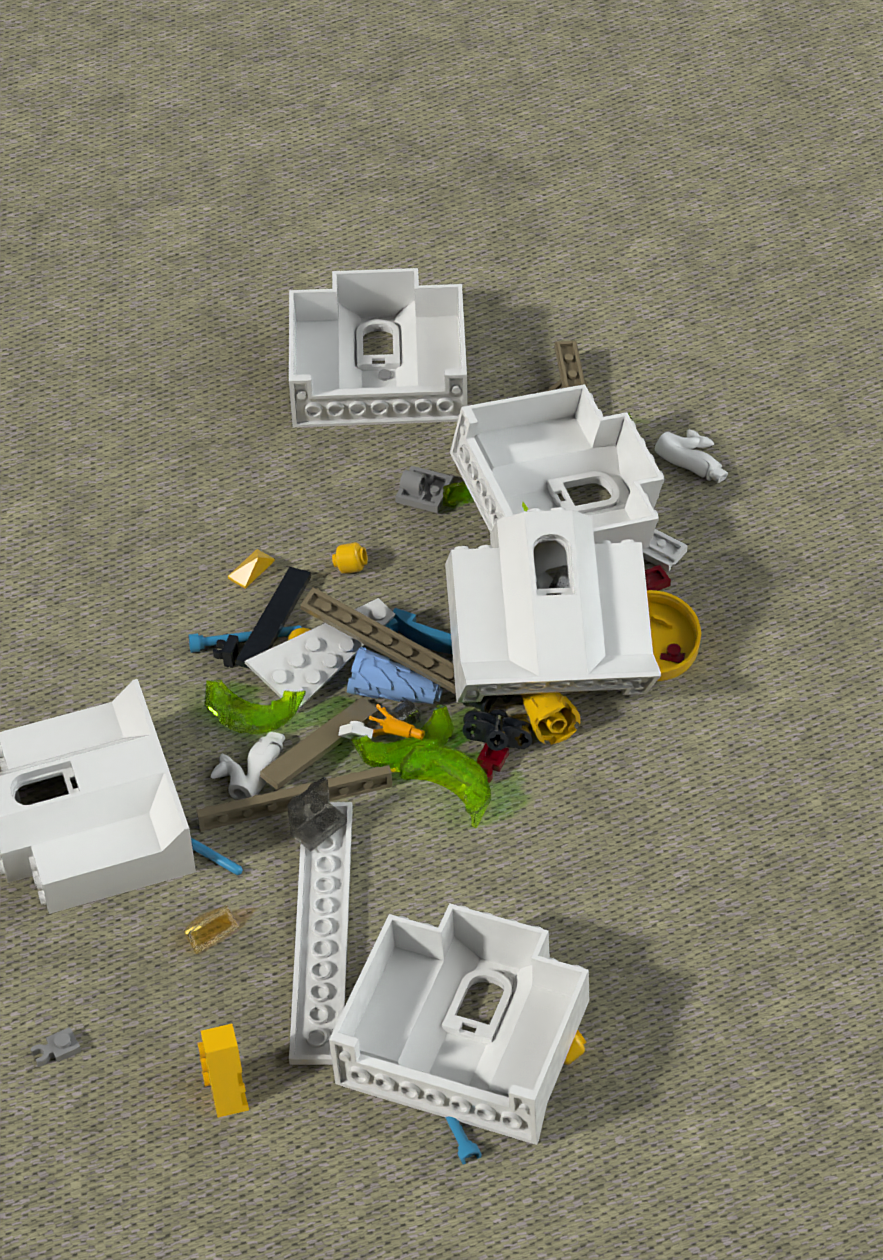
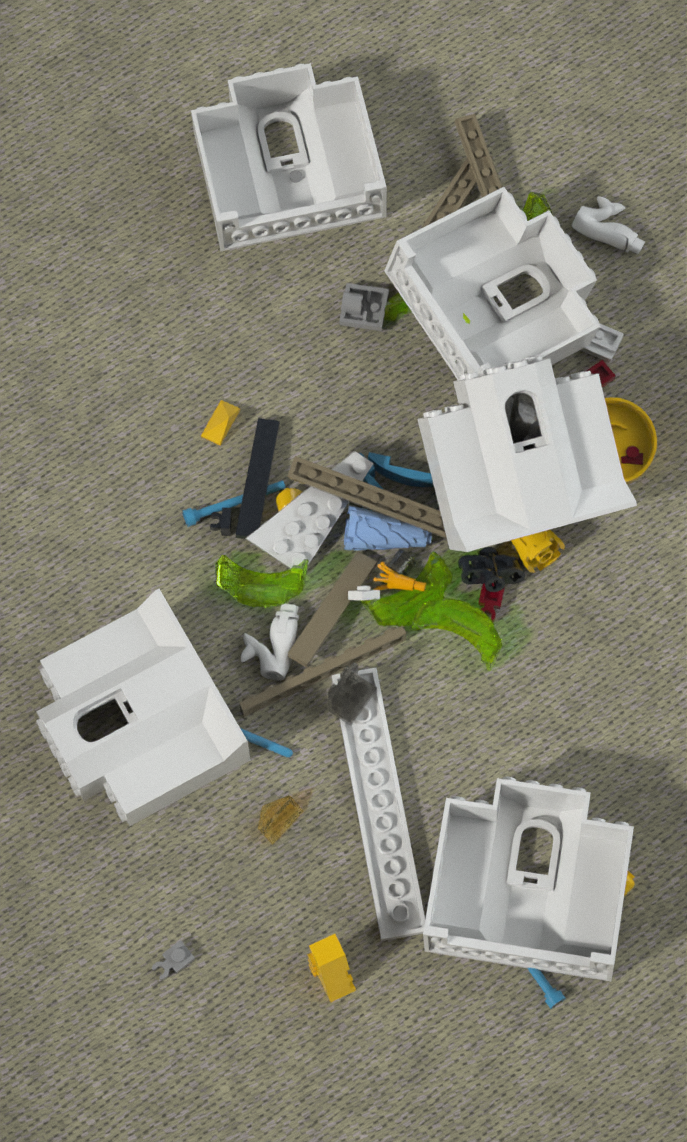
camera: 10 degrees left, 20 degrees up
yellow head [332,542,368,574] -> none

